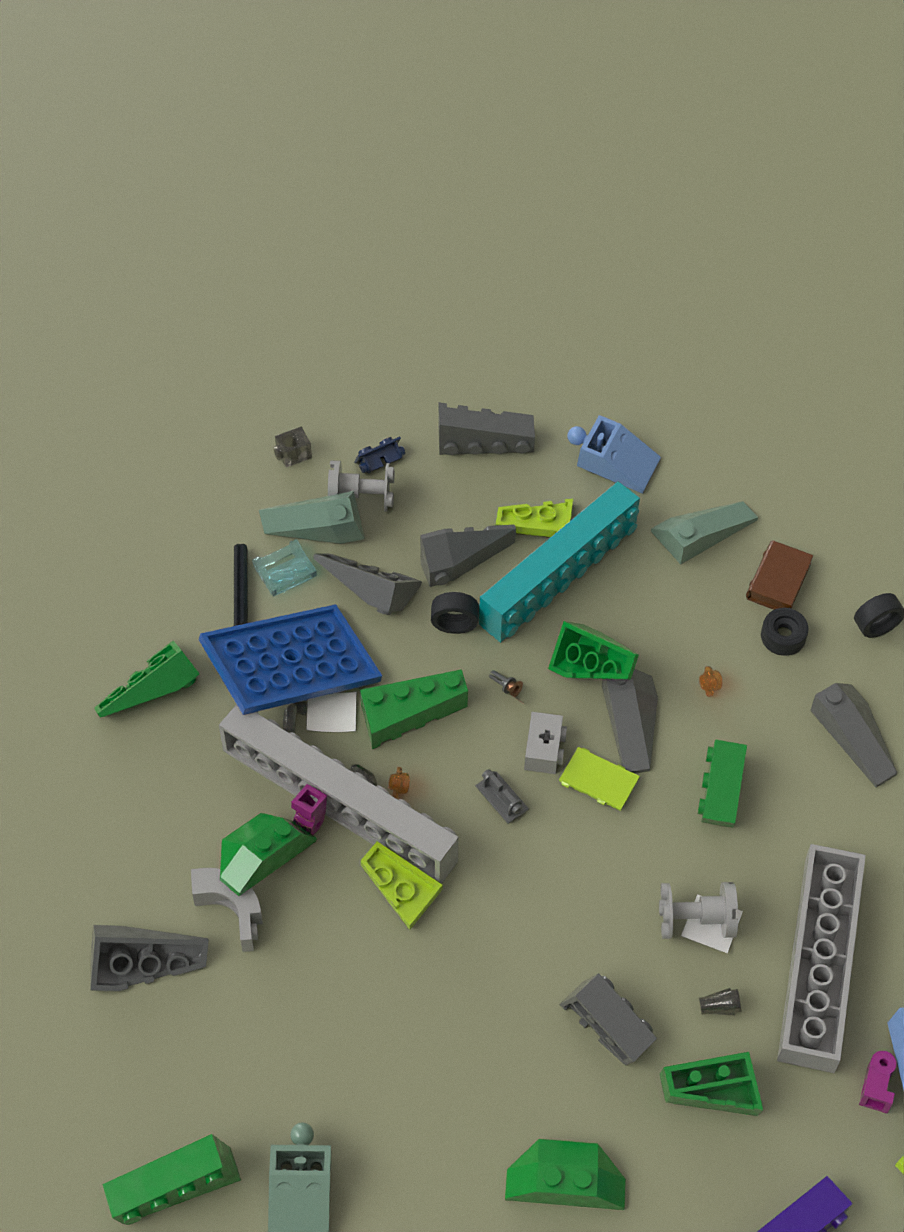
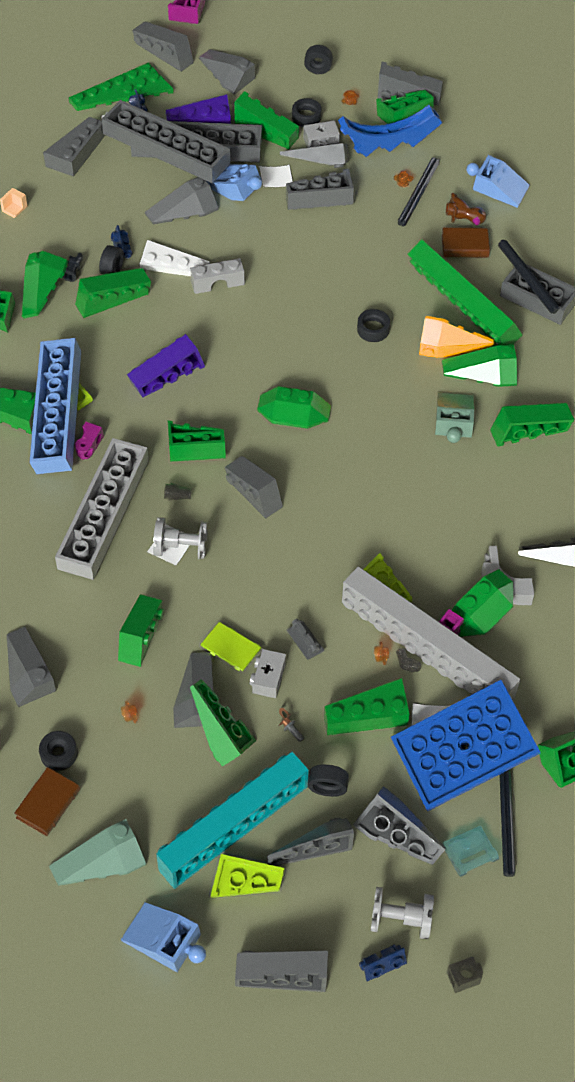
camera: 175 degrees left, 0 degrees up
sand green wedge [259,491,365,544] -> none

